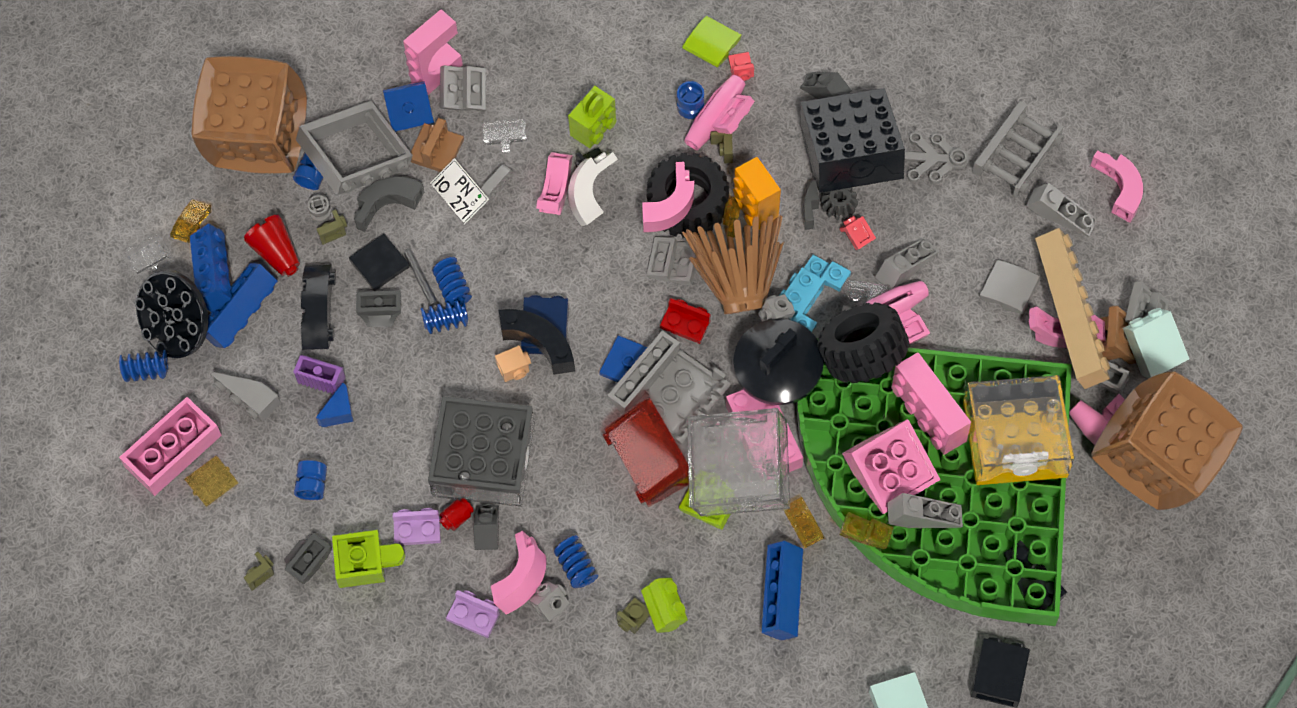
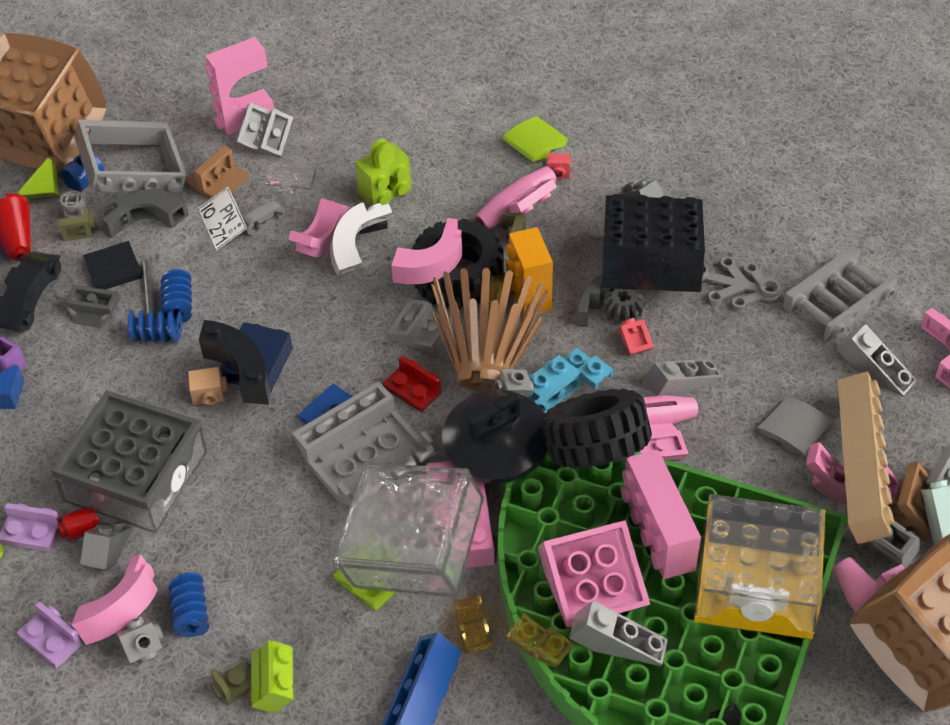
camera: 15 degrees right, 15 degrees down
blue plate [383,81,434,132] -> none
clear red windscreen [602,397,696,507] -> none
blue wheel [677,81,704,119] -> none
none -> lime slope [18,158,59,200]

